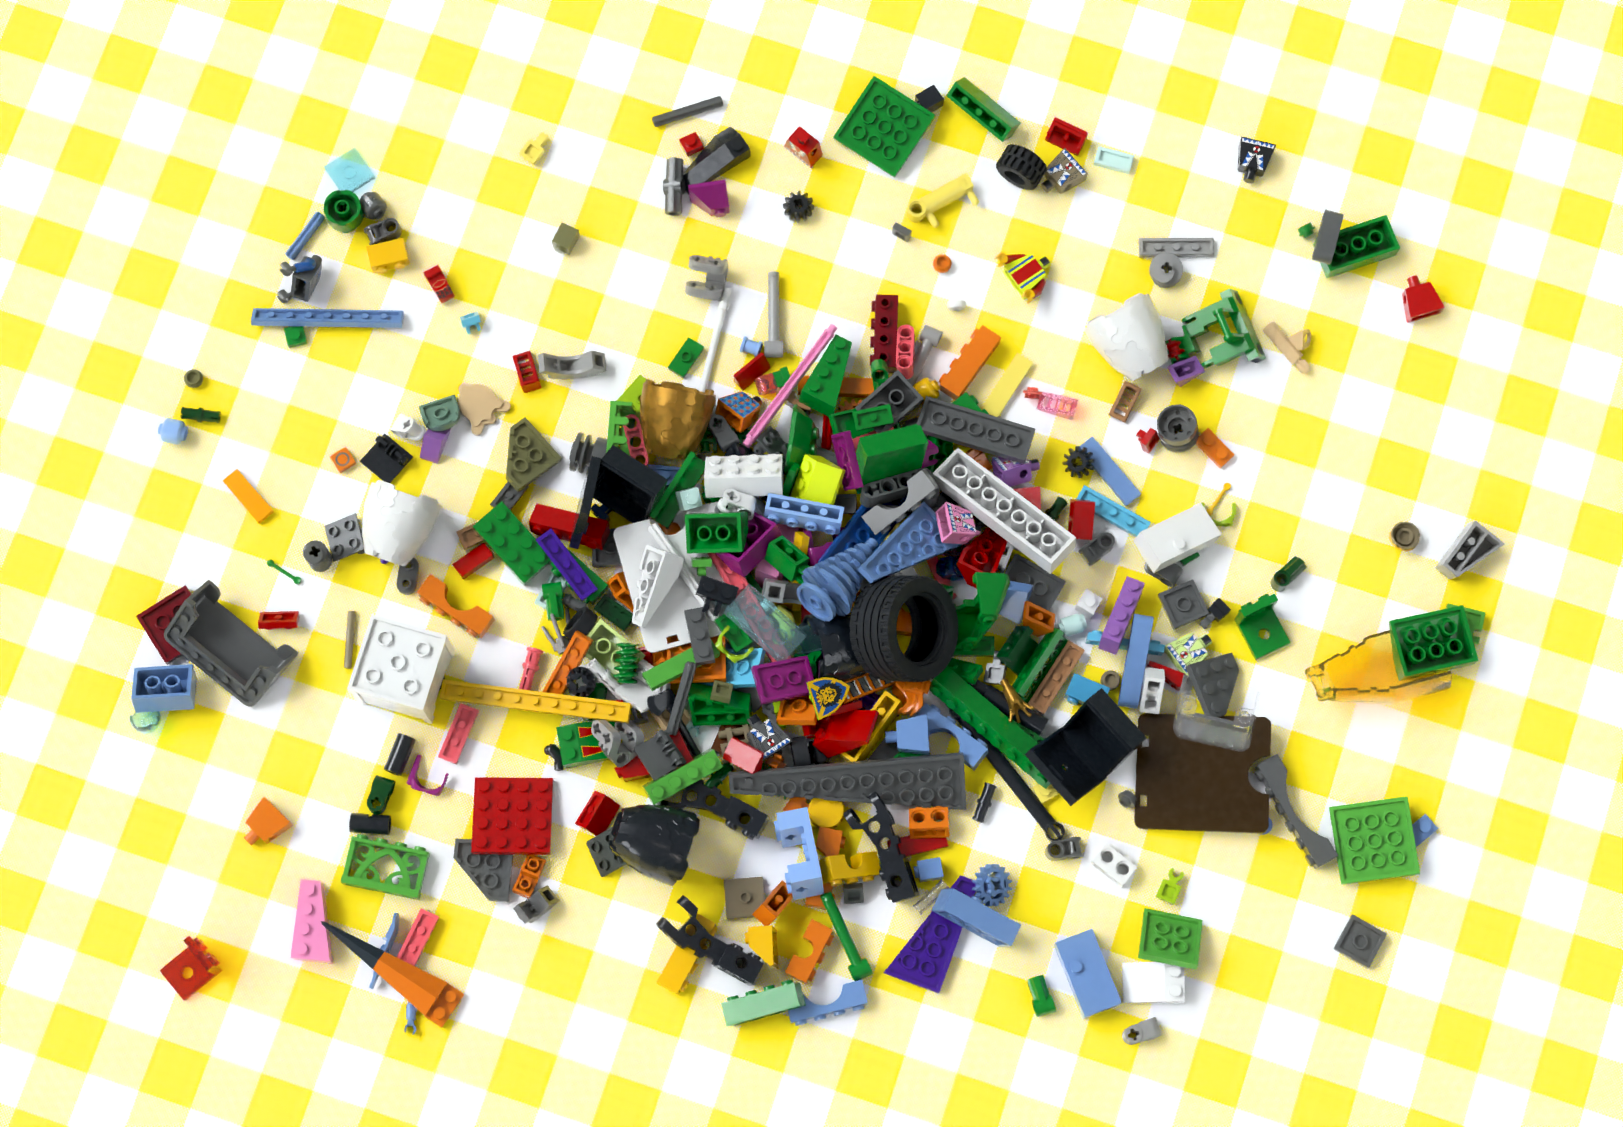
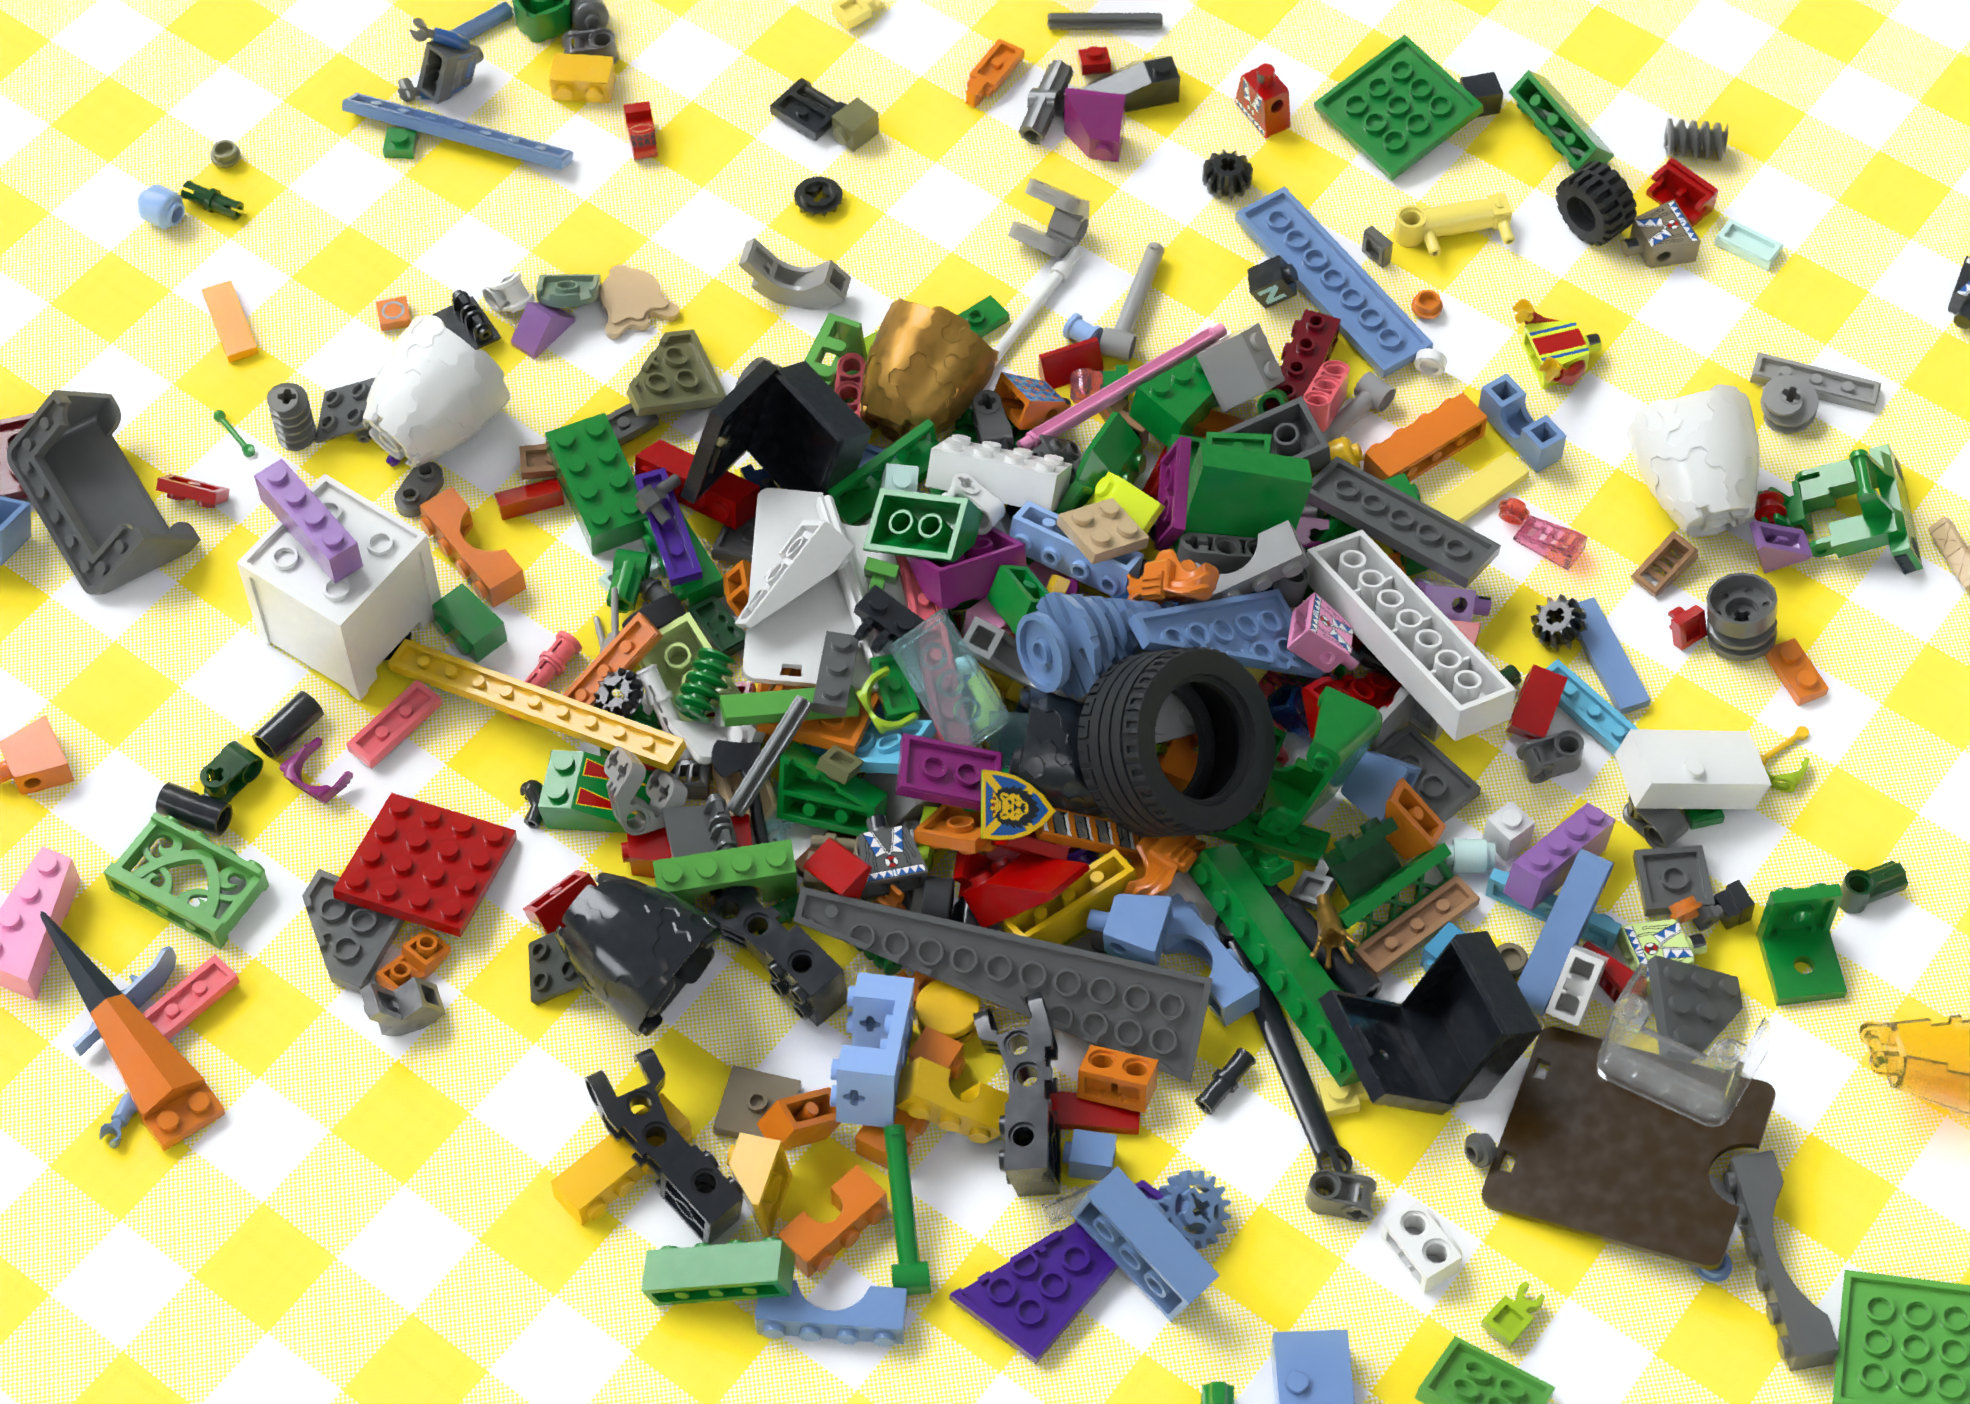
camera: 20 degrees right, 20 degrees down
medium azure tile [460,311,481,334] -> none
red slope [512,350,541,393] -> none
dark grey plate [843,883,864,904] -> none
none -> brick [254,458,363,584]
none -> green brick [432,583,507,663]
none -> dark grey piece [635,474,681,525]
none -> black plate [770,78,847,141]
none -> black gear [794,176,842,217]
none -> orange hinge [965,39,1025,108]
none -> tan plate [1056,498,1149,564]
none -> orange piece [1126,549,1219,605]
none -> light grey slope [1196,323,1285,412]
none -> medium blue plate [1235,186,1433,378]
none -> black brick [1247,255,1298,309]
none -> medium blue arch [1478,373,1567,473]
none -> dark grey piece [1663,118,1728,161]
none -> orange plate [1668,895,1703,924]

